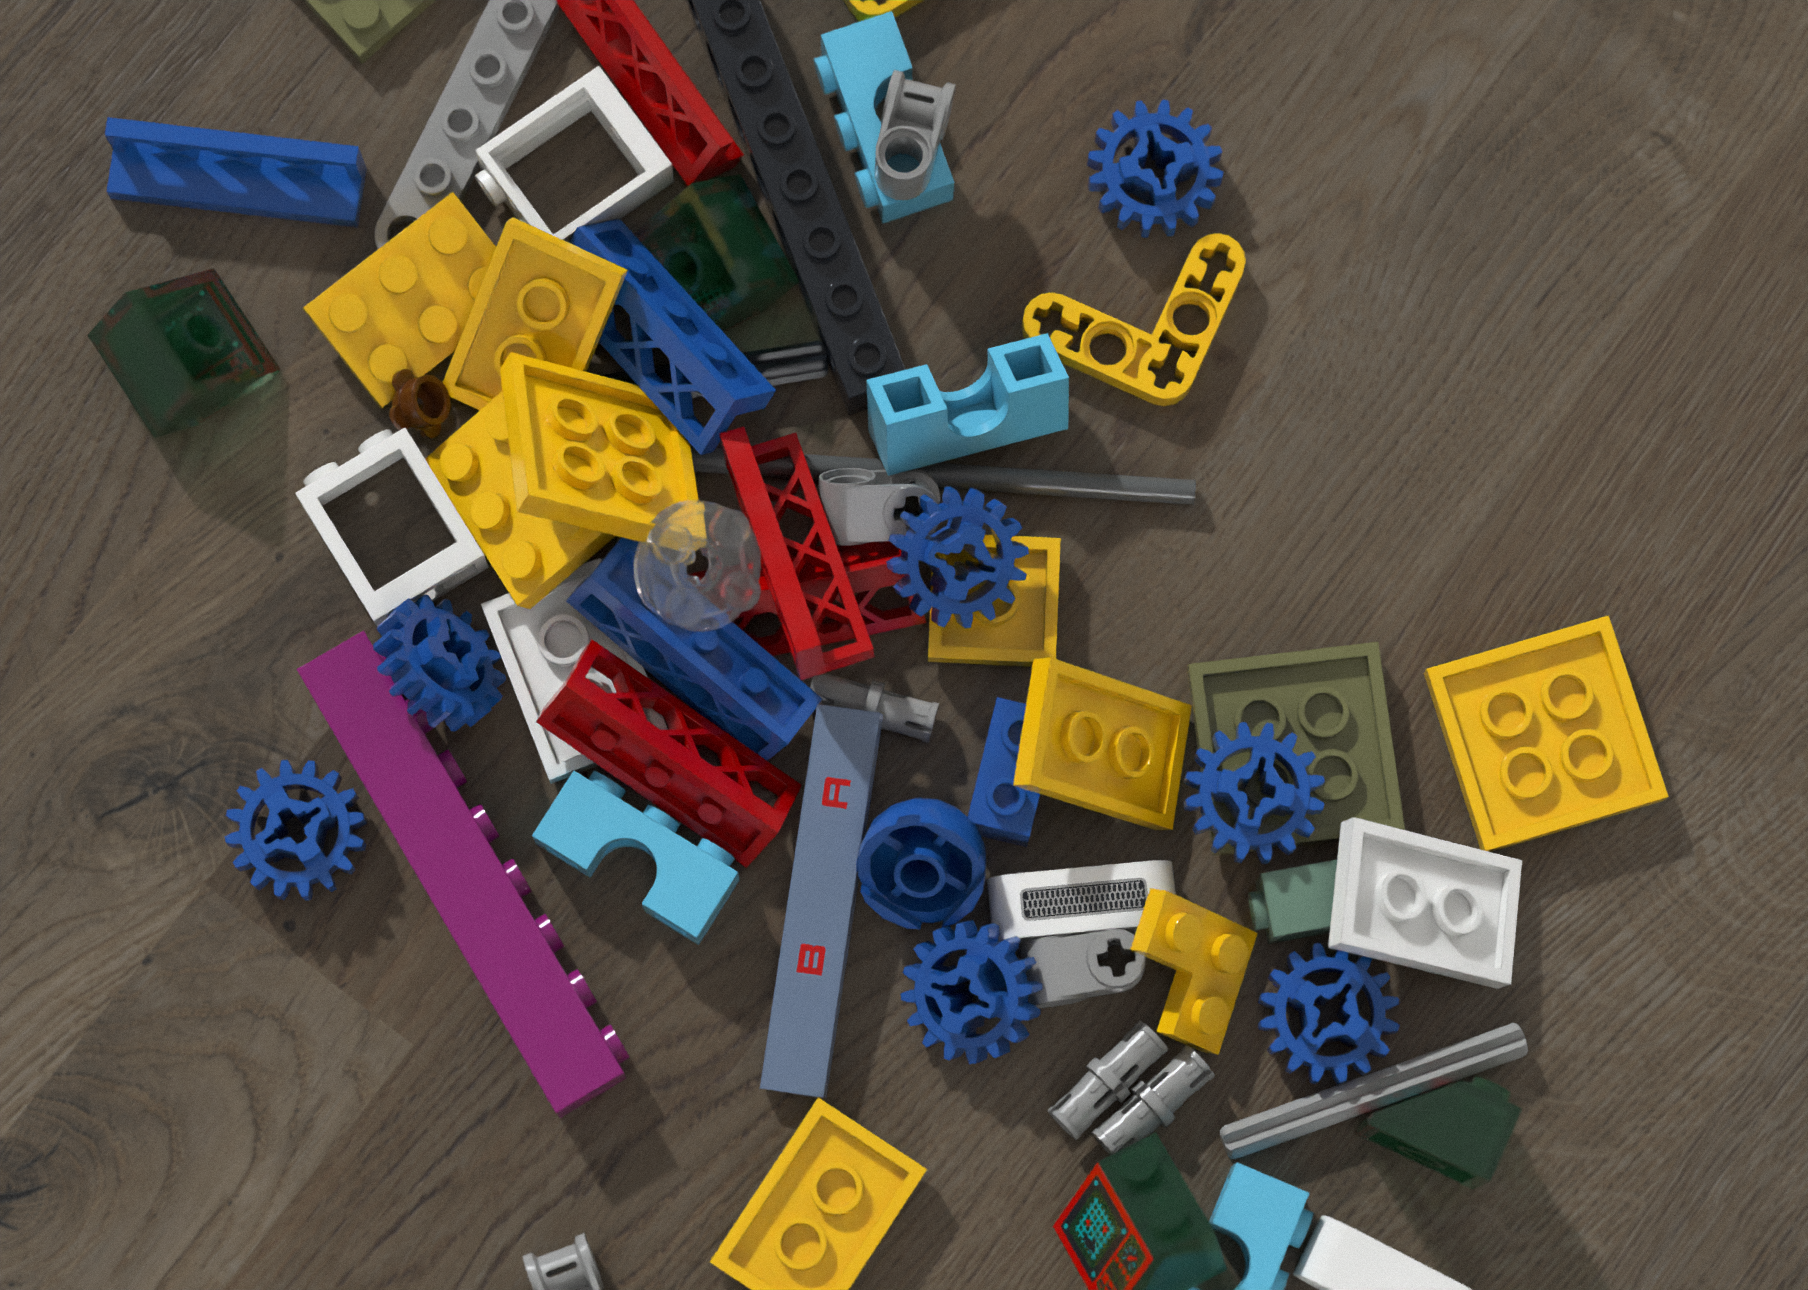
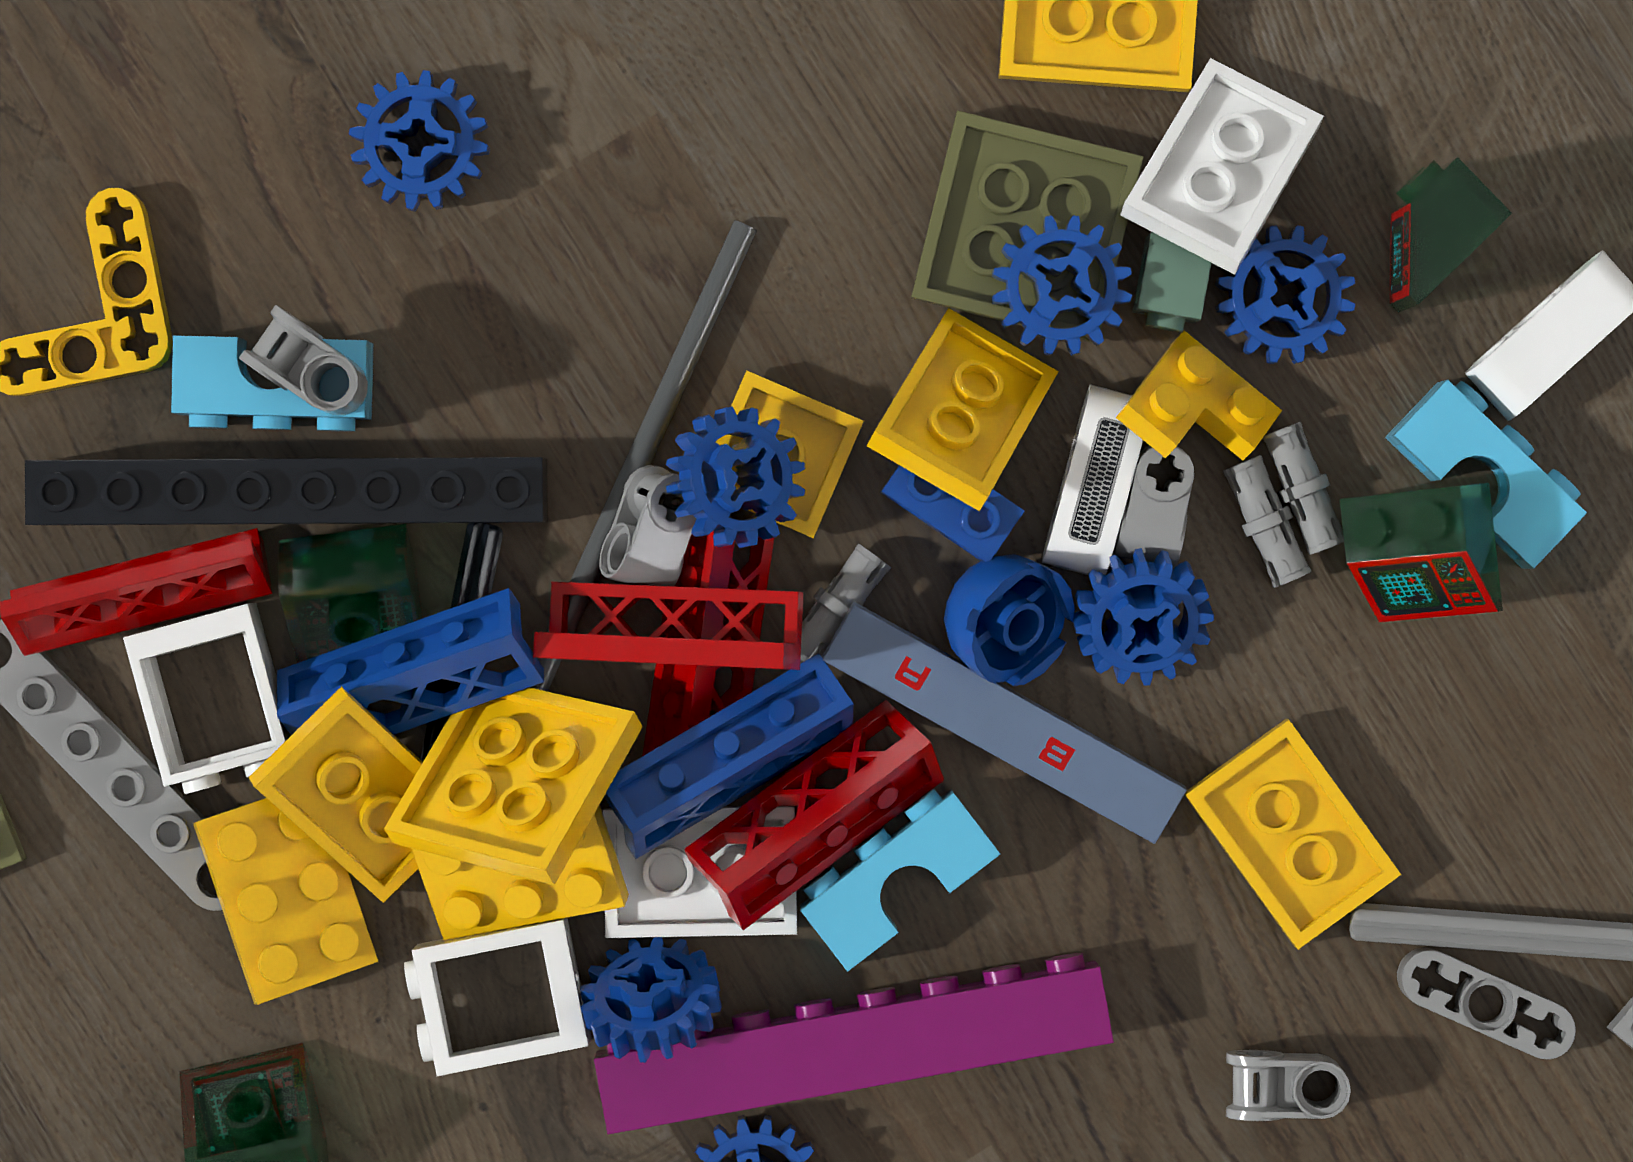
camera: 65 degrees left, 10 degrees up
blue fence [105,117,367,227] -> none
reddish brown plate [389,369,451,439] -> none
clear plate [634,500,761,632] -> none
medium azure arch [866,333,1069,476] -> none
yellow beam [1022,233,1246,406] -> none
light grey axle [1220,1023,1528,1160] -> none

